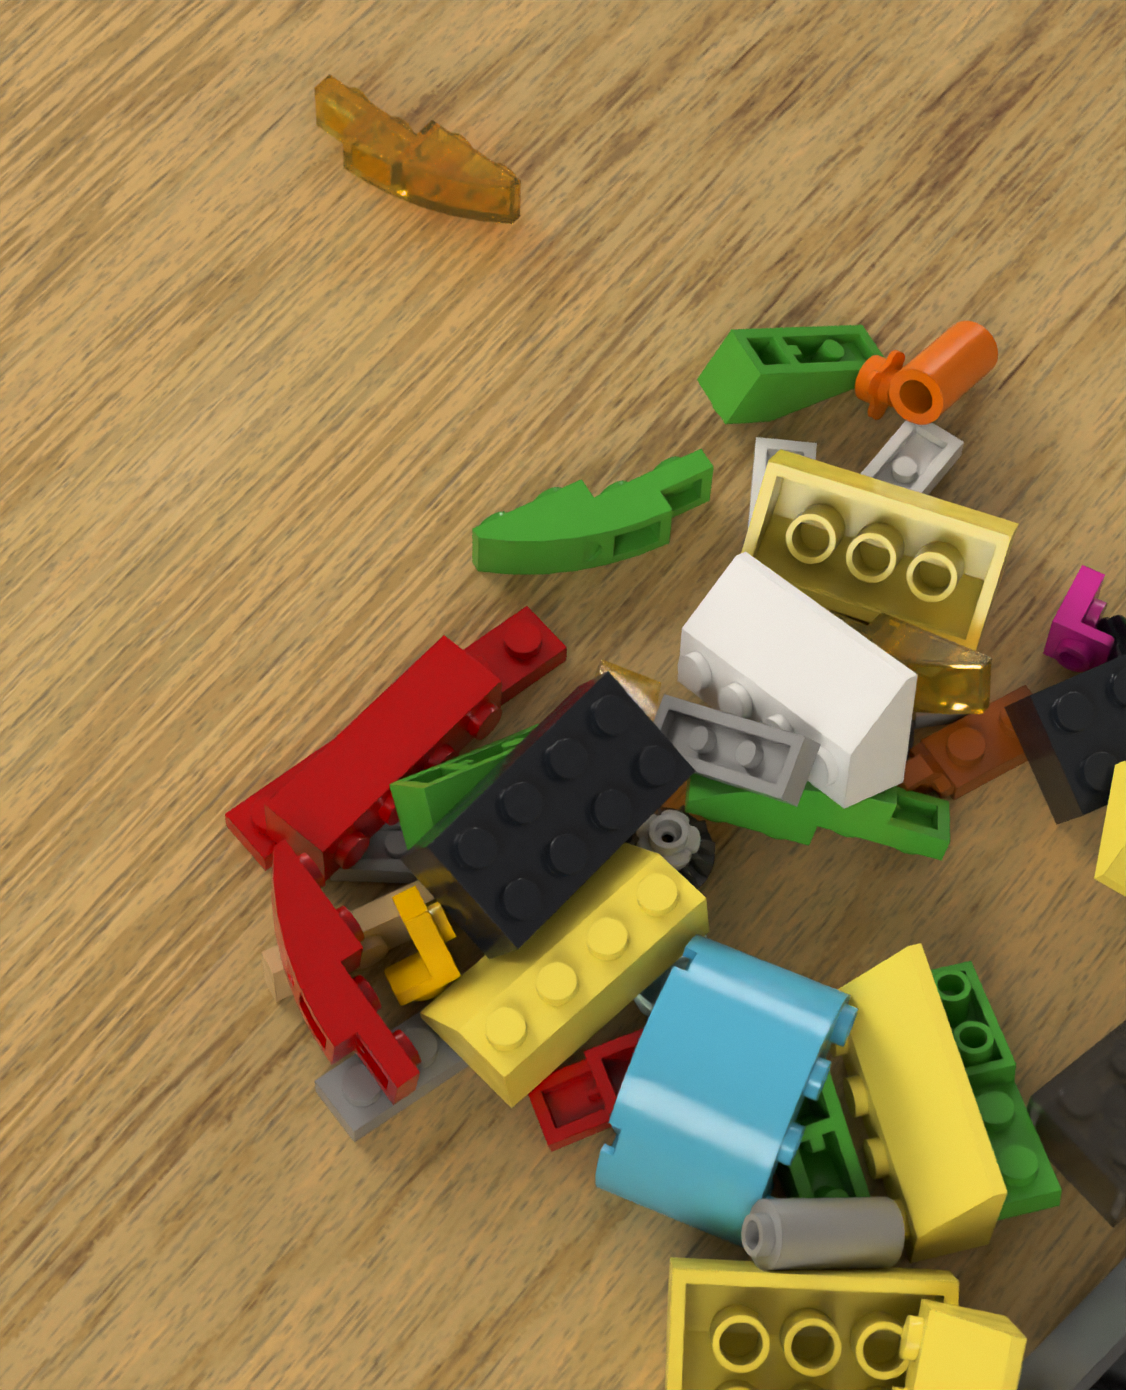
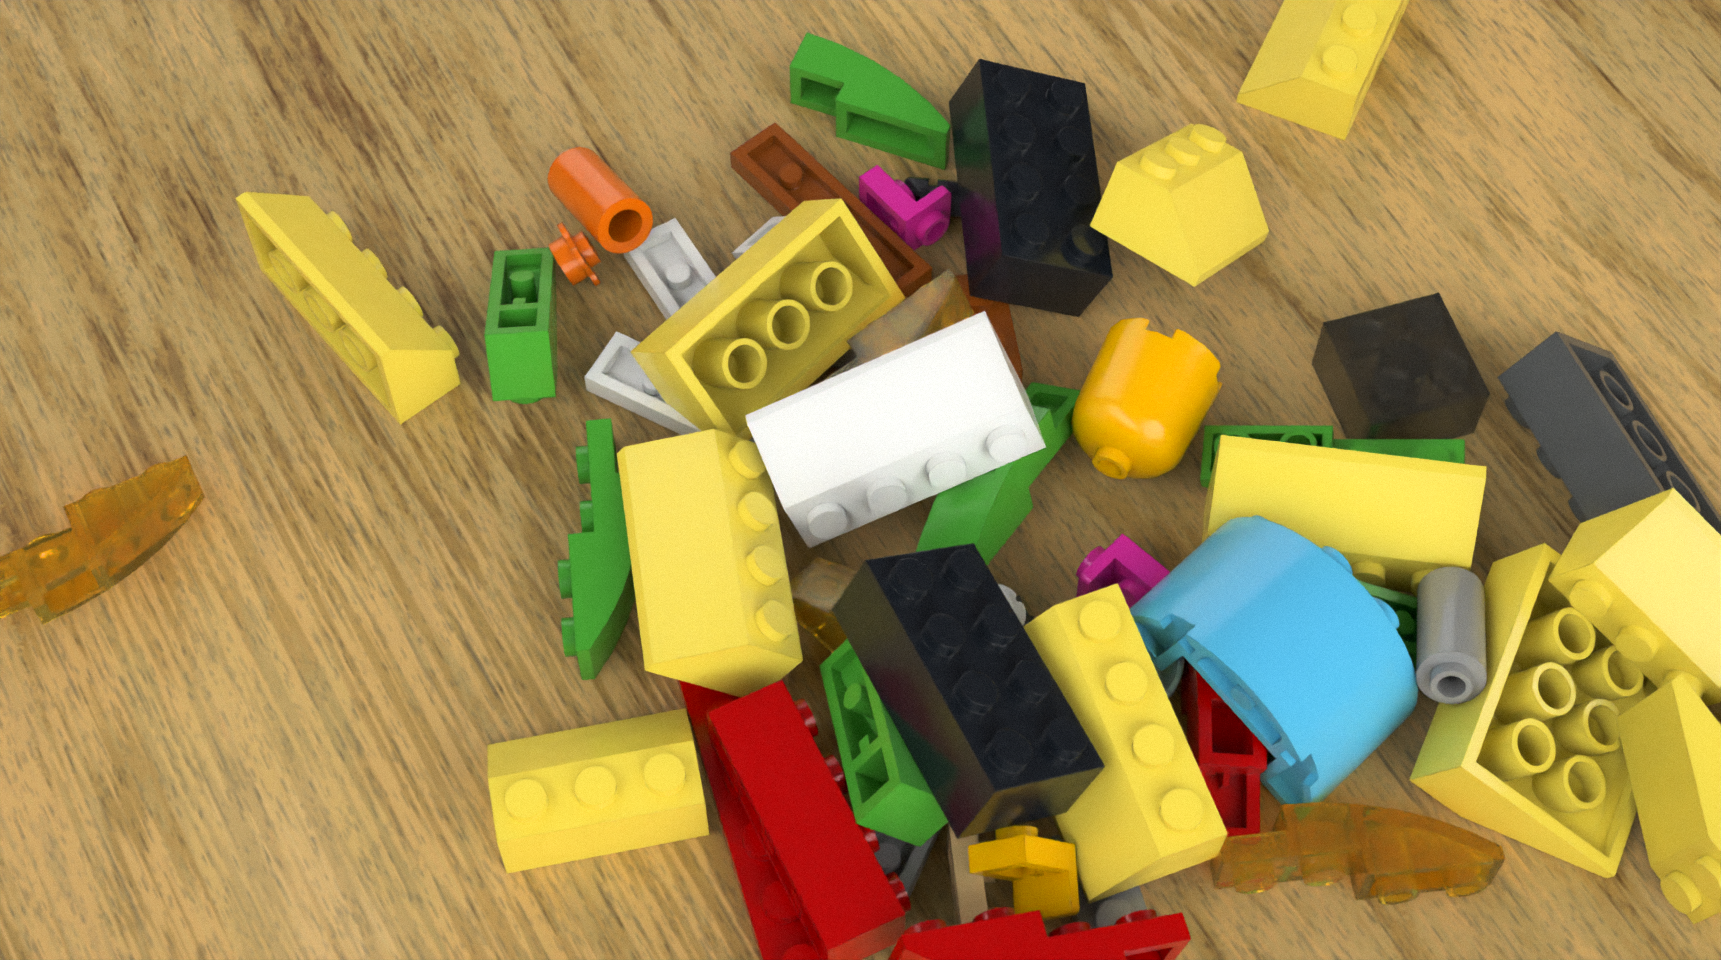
camera: 65 degrees left, 0 degrees up
light grey plate [653,694,821,807] -> none
none -> light yellow slope [236,192,461,425]
none -> light yellow slope [487,708,709,873]
none -> light yellow slope [617,429,803,697]
none -> dark orange plate [730,122,932,308]
none -> yellow cylinder [1071,318,1222,479]
none -> dark pink bracket [1076,533,1170,609]
none -> clear yellow slope [1210,802,1505,905]

